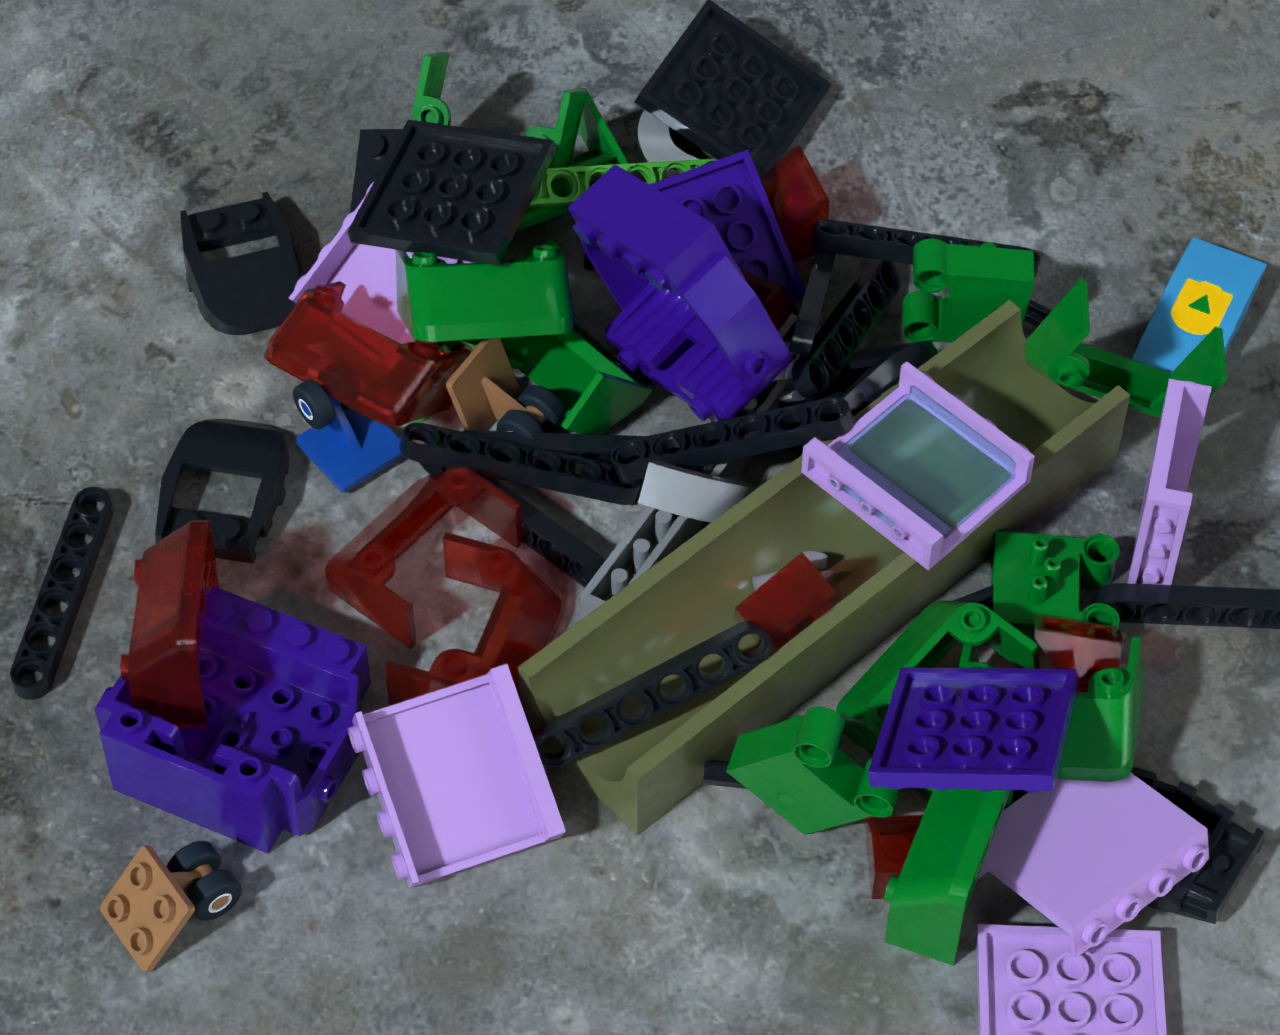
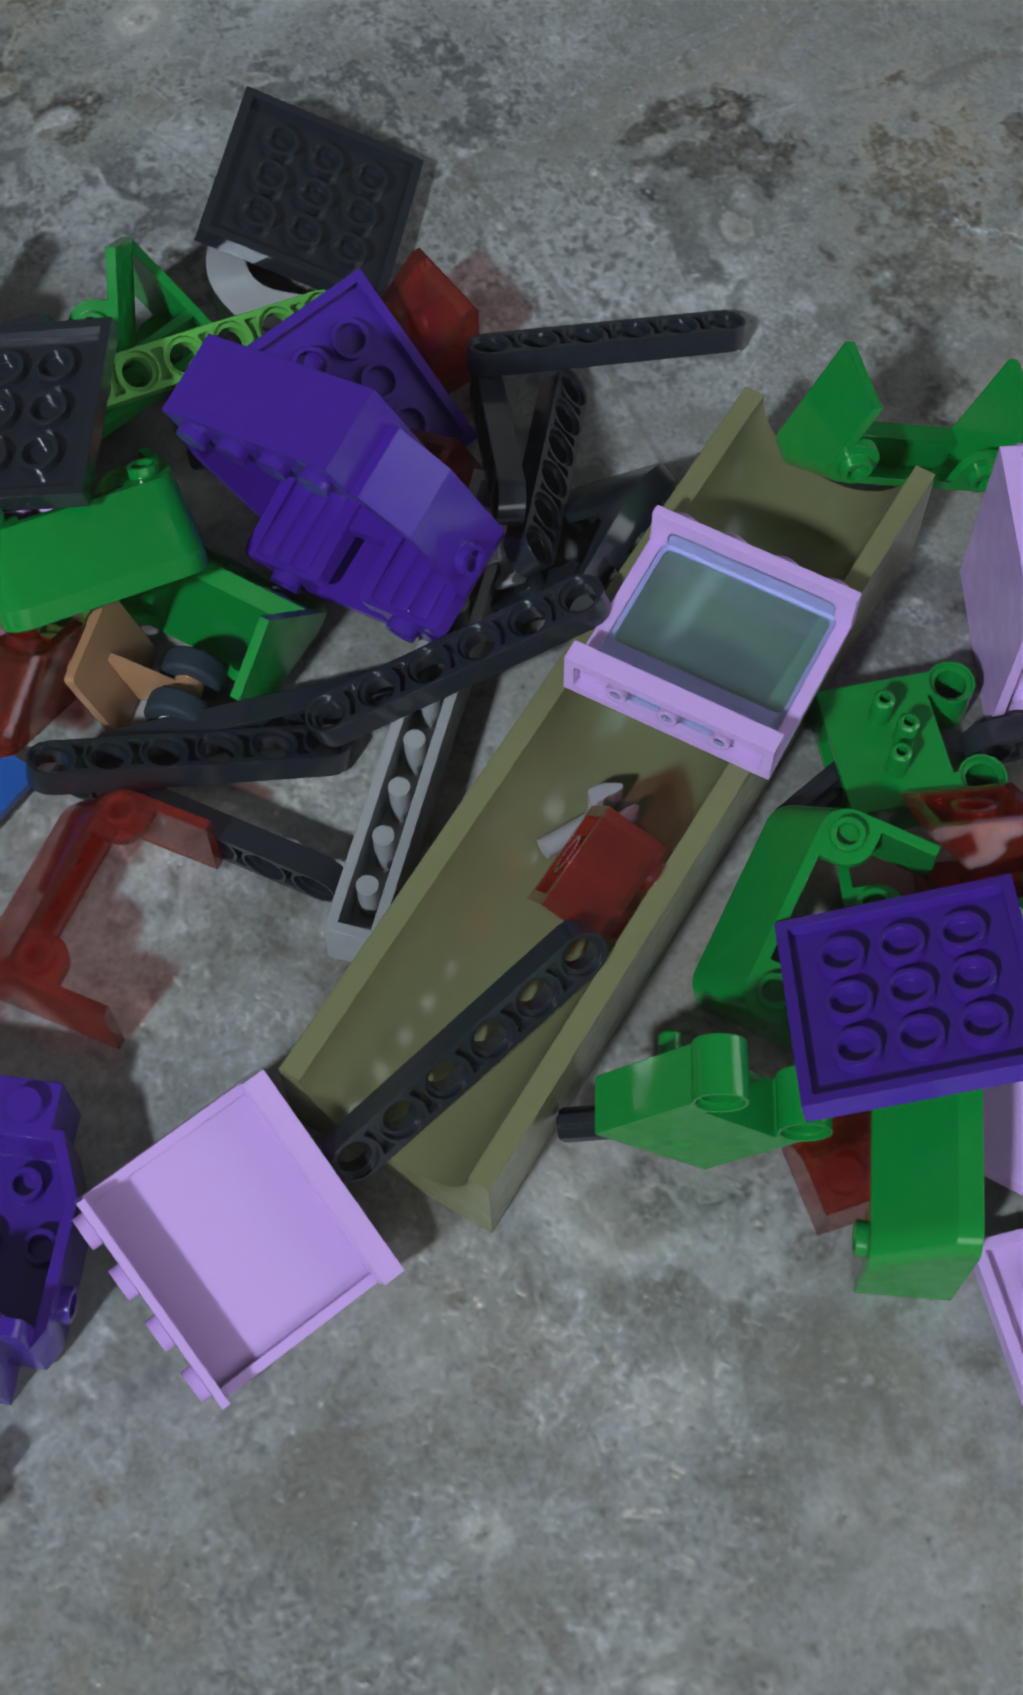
camera: 15 degrees left, 10 degrees up
clear red windscreen [385,532,562,705] -> none
light grey arch [638,461,760,523] -> none
green piece [902,238,1052,343] -> none
dark azure slope [1132,237,1267,373] -> none

